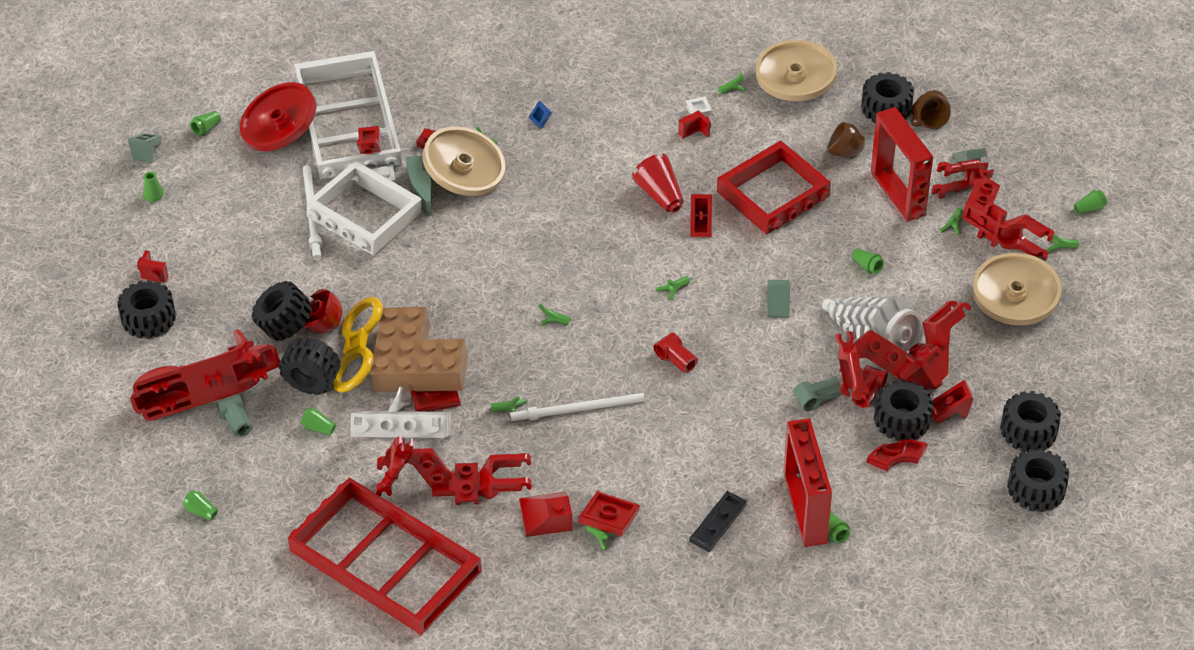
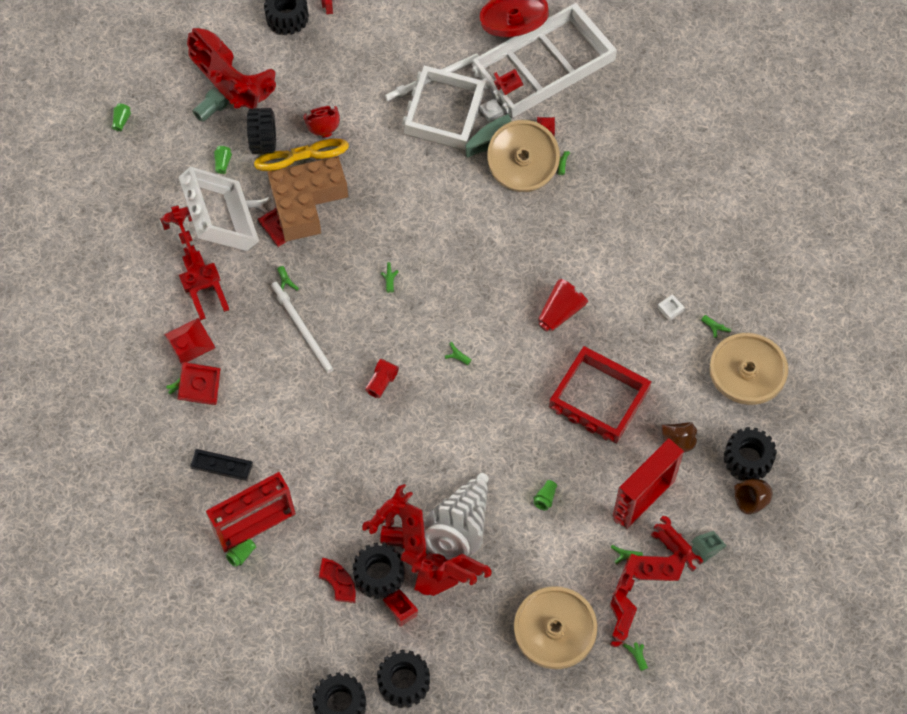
camera: 70 degrees right, 15 degrees up
black tyre [252,281,312,341] -> none
red window [288,477,482,635] -> none
blue slope [529,101,552,129] -> none
red bracket [678,110,711,139] -> none
red slope [690,194,712,237] -> none
sand green slope [767,280,790,318] -> none
sand green piece [793,377,842,412] -> none
bright green cone [1073,190,1107,215] -> none

